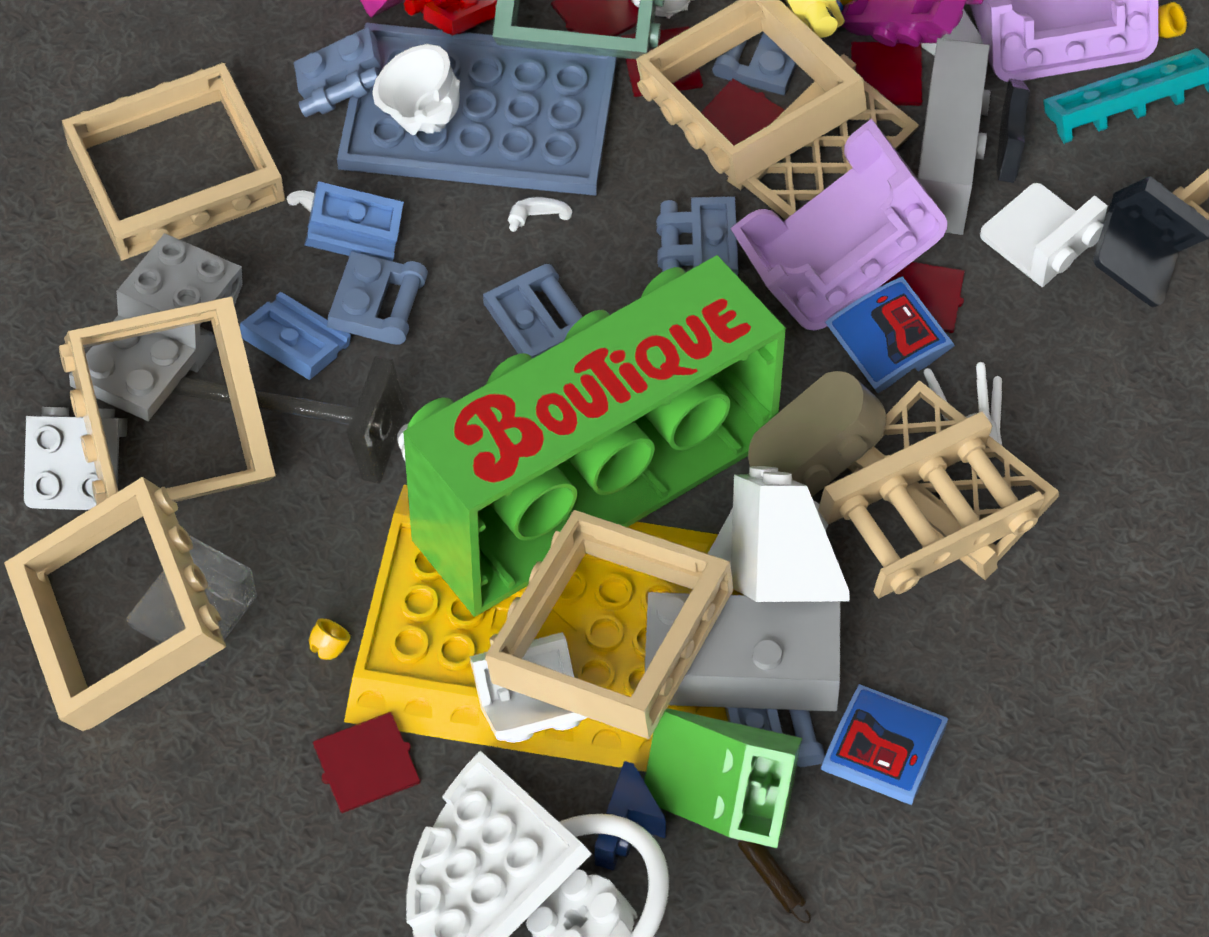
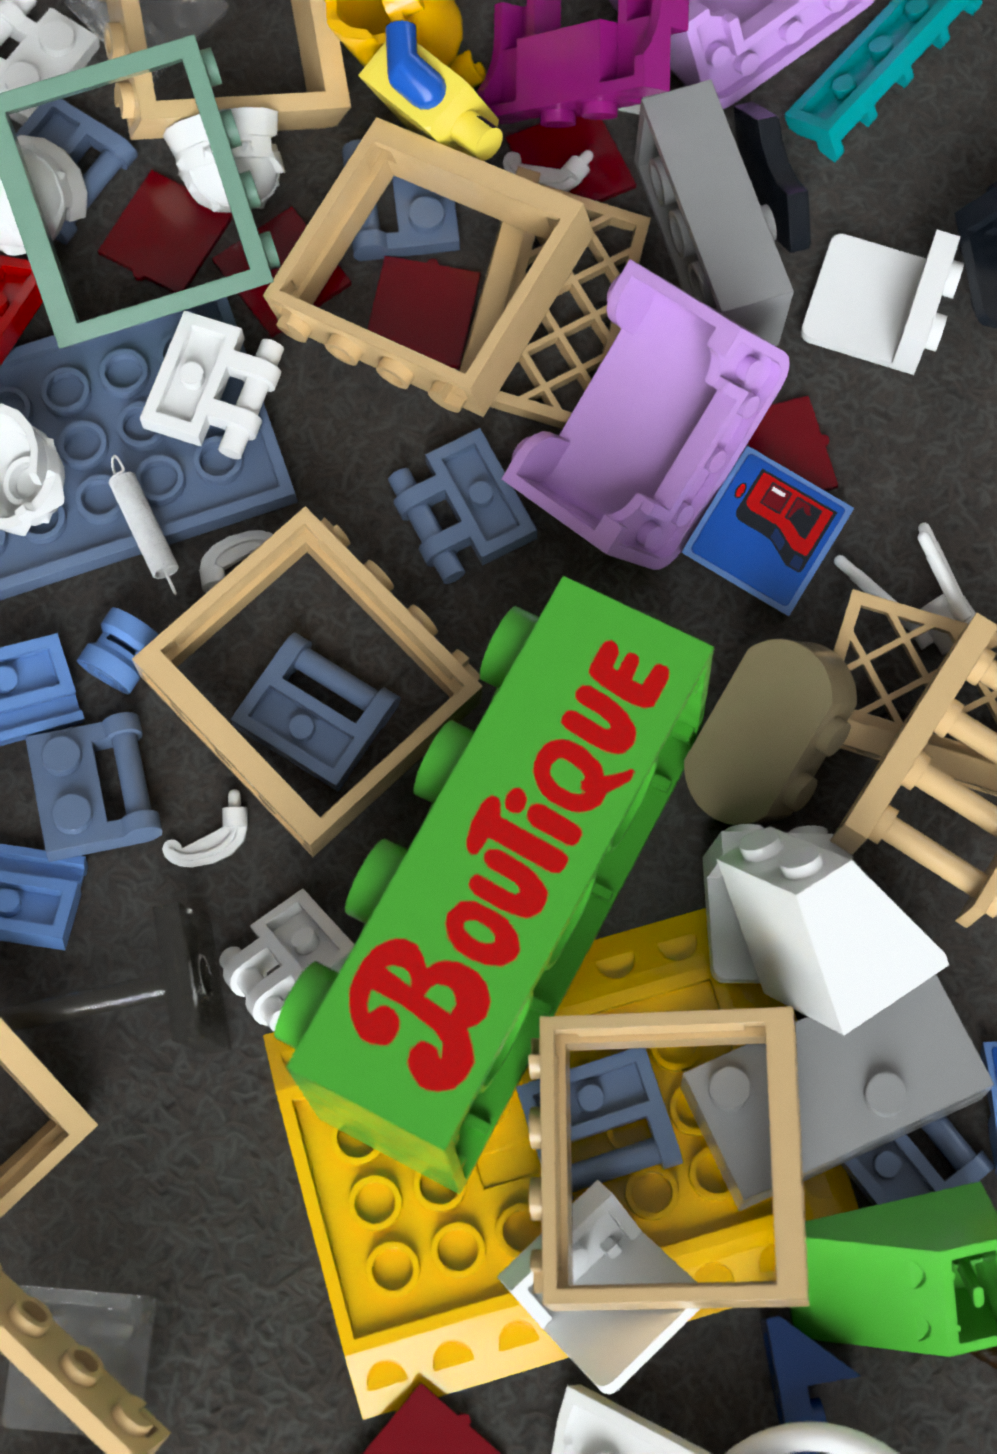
camera: 25 degrees left, 15 degrees up
yellow hinge [309,618,351,660] -> none
none -> medium blue wheel [76,607,159,695]
none -> white piece [109,455,179,595]
none -> tan window [132,506,483,857]
none -> white plate [140,310,284,459]
none -> white piece [162,789,248,867]
none -> white piece [503,150,594,192]
none -> sand blue plate [516,1048,683,1200]

